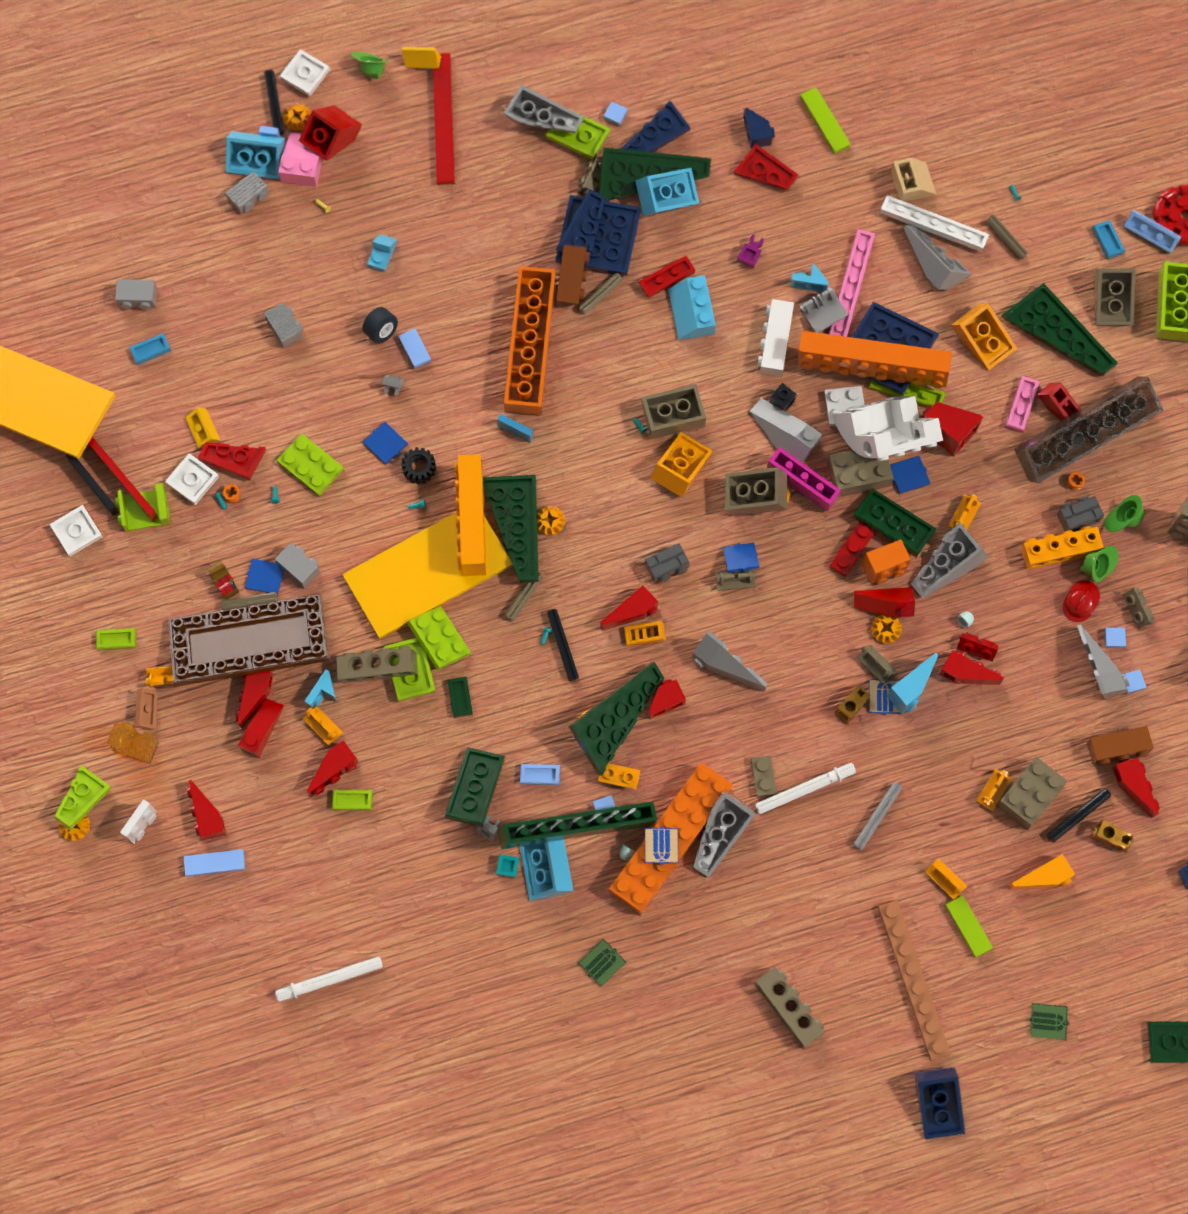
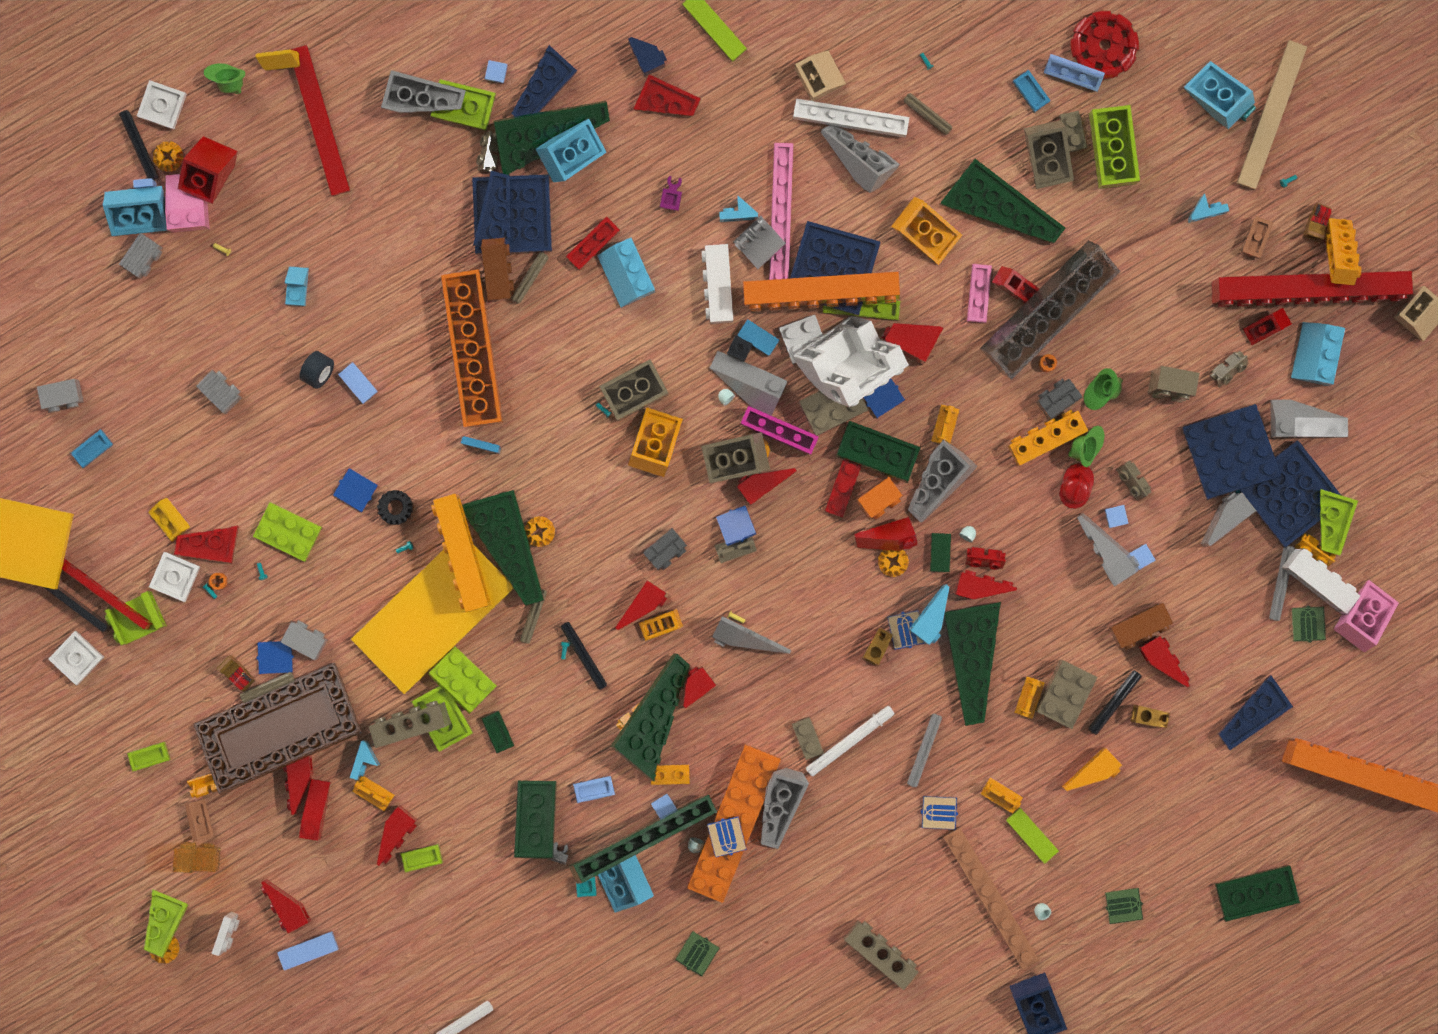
camera: 15 degrees left, 15 degrees up
light grey tile [382,374,405,396] -> none
dark tan hinge [857,645,897,685] -> none
none -> light aqua hinge [718,389,735,406]
none -> dark azure tile [737,319,779,356]
none -> red slope [737,468,797,505]
none -> piece [921,796,958,830]
none -> dark green tile [930,533,951,572]
none -> dark green wing [944,602,1001,726]
none -> light aqua hinge [1034,903,1052,920]
none -> dark tan plate [1059,111,1087,153]

